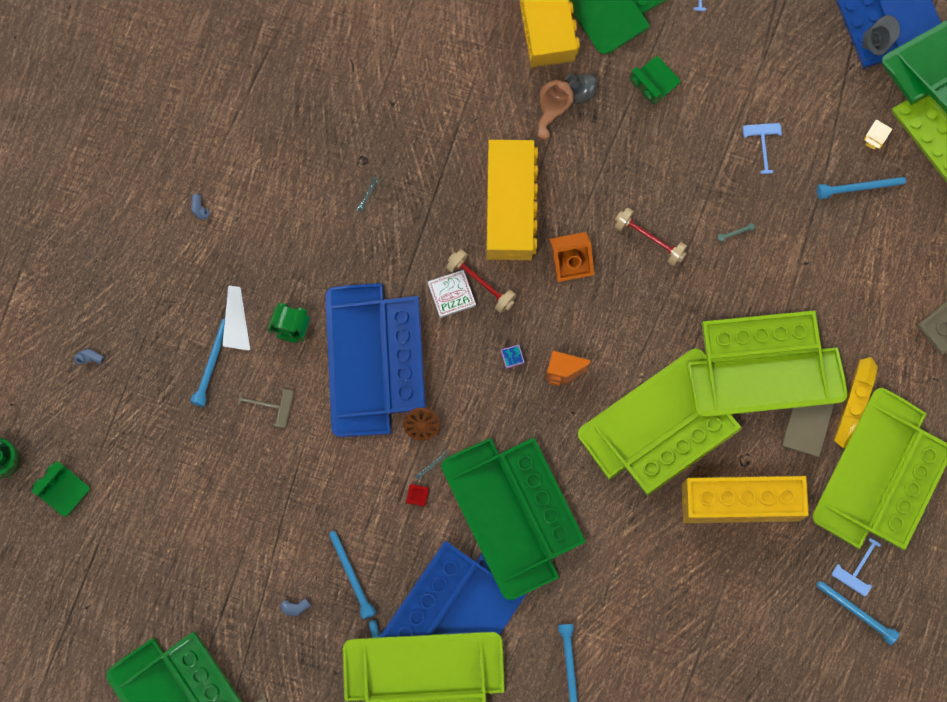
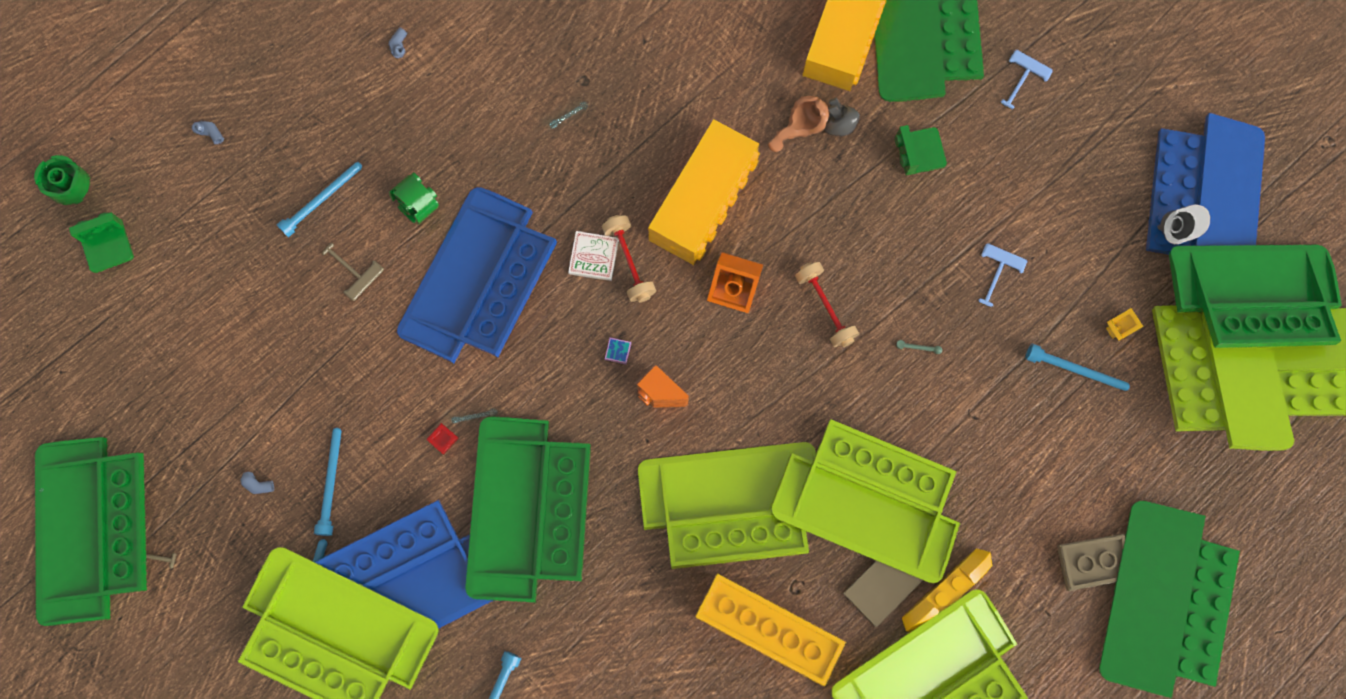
camera: 30 degrees right, 0 degrees up
white sticker [223,286,250,350] -> none
dark orange wheel [403,408,440,441] -> none

